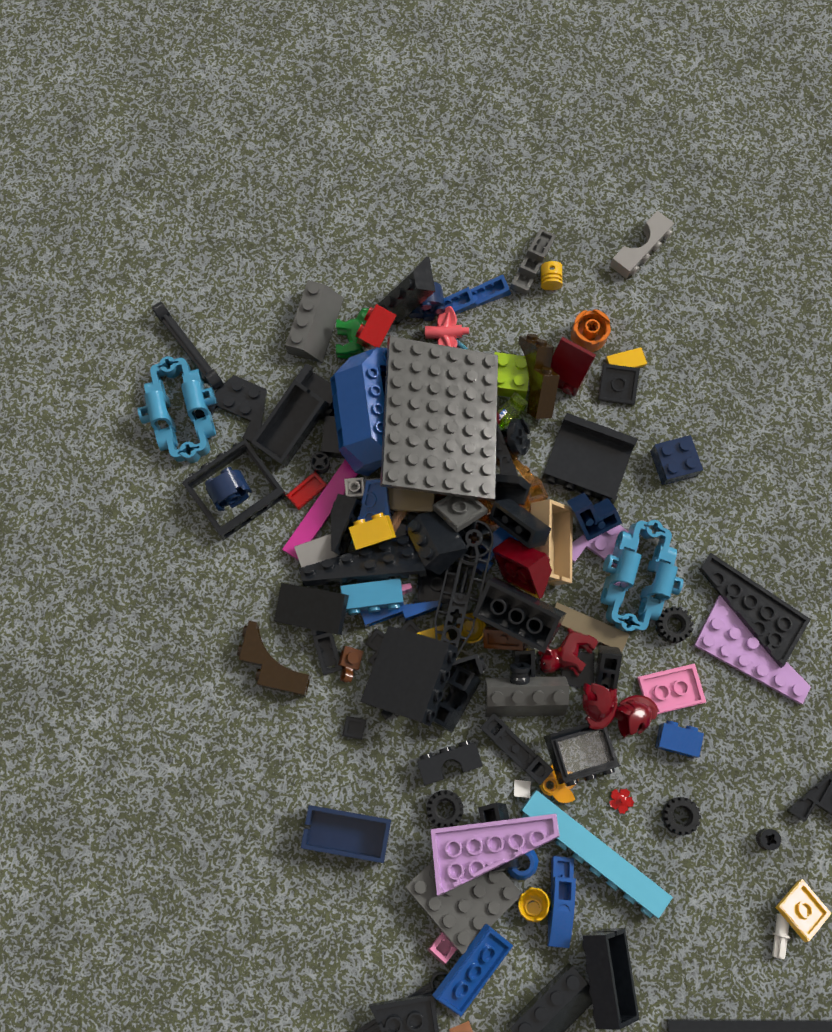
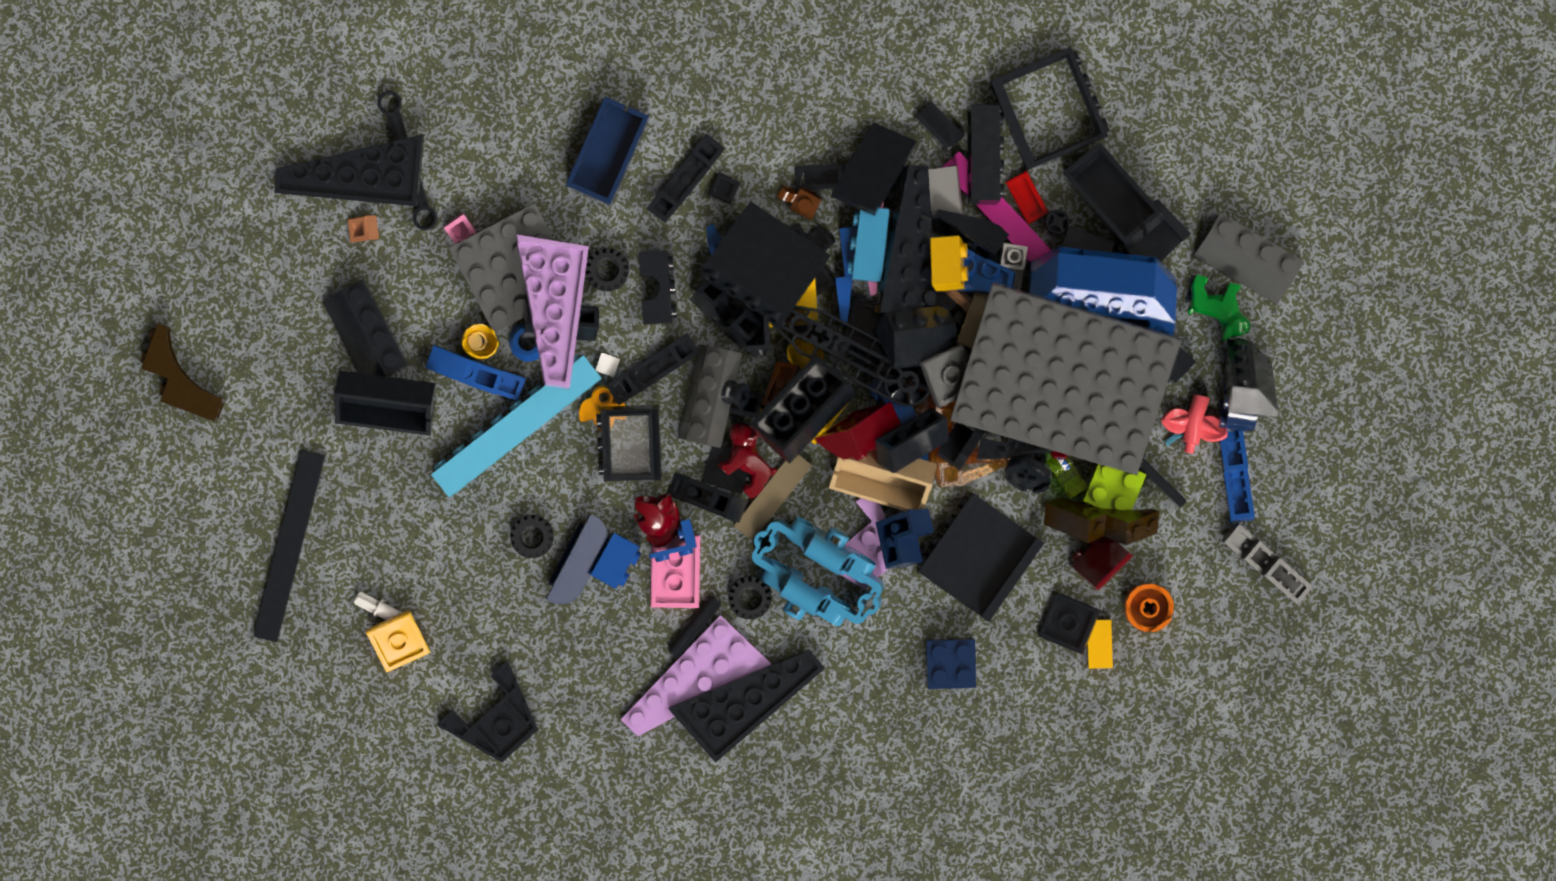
camera: 105 degrees right, 15 degrees up
dark azure piece [137,356,216,463] -> none
black piece [151,301,223,391] -> none
black wing [194,375,267,443] -> none
dark blue brick [204,467,252,511] -> none
dark brown arch [237,621,311,696] -> none
red brick [355,304,396,350] -> none
blue tile [432,924,513,1017] -> none
yellow piece [541,261,563,290] -> none
dark red helmet [582,683,617,729] -> none
red plant [609,789,634,814] -> none
light grey arch [610,210,674,279] -> none
black wheel [756,829,781,850] -> none
none -> dark blue brick [545,514,608,604]
none -> black slope [646,133,725,223]
none -> blue bracket [649,519,697,562]
none -> black axle [668,596,721,658]
none -> blue slope [707,224,722,255]
none -> black panel [914,101,965,153]
none -> black brick [967,104,1004,205]
none -> black tile [1139,458,1186,508]

